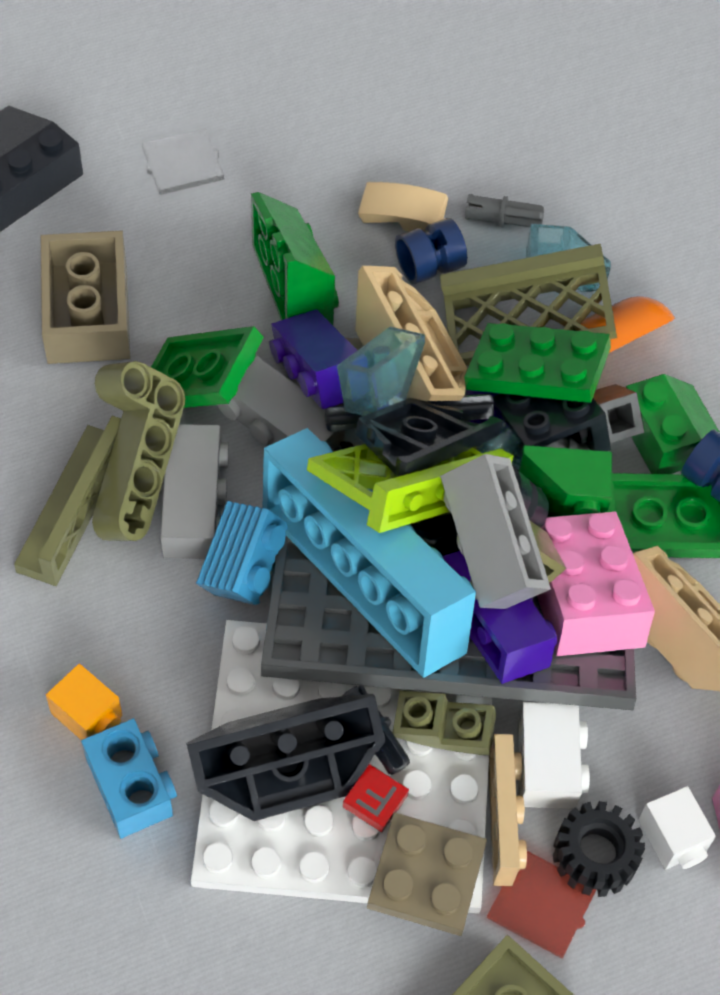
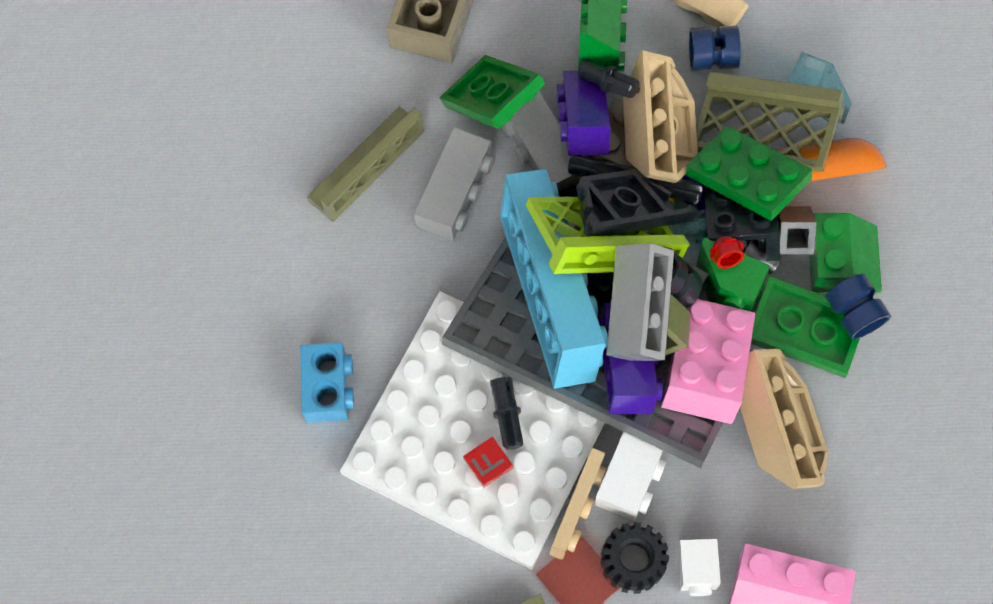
camera: 30 degrees right, 10 degrees up
light orange brick [46,663,123,740] -> none
olive beam [92,361,185,541] -> none
black wedge [186,694,385,821] -> none
dark azure brick [195,501,288,605] -> none
clear light blue slope [337,326,425,416] -> none
dark tan plate [367,812,487,936] -> none
olive slope [392,690,496,756] -> none
dark grey axle [465,194,544,228] -> none
none -> black axle [578,59,640,98]
none -> red plate [710,236,744,269]

